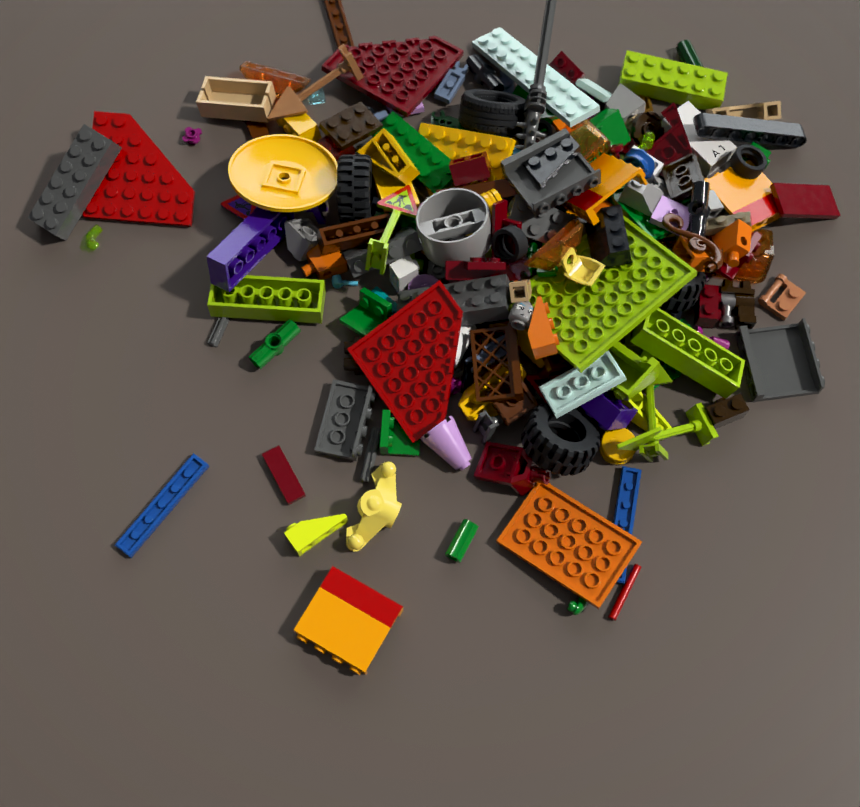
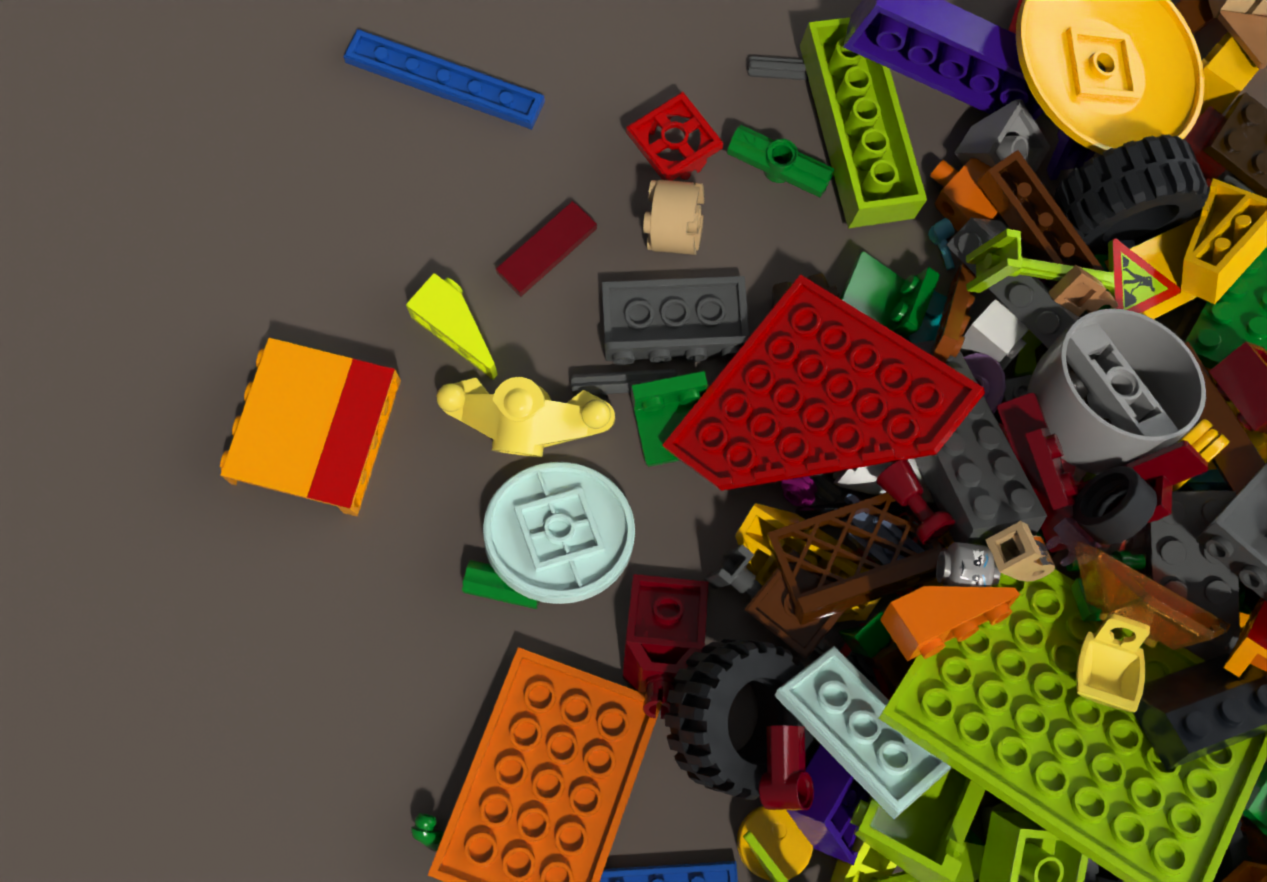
camera: 75 degrees right, 5 degrees up
lavender cone [420,415,472,471] -> none
none -> light aqua plate [483,462,635,604]
none -> red piece [626,92,723,181]
none -> tan brick [643,180,704,255]
none -> dark red piece [759,725,814,811]
none -> green slope [838,612,892,658]
none -> dark red piece [876,459,955,545]
none -> dark orange plate [931,262,976,363]
none -> medium nougat plate [1048,265,1118,317]

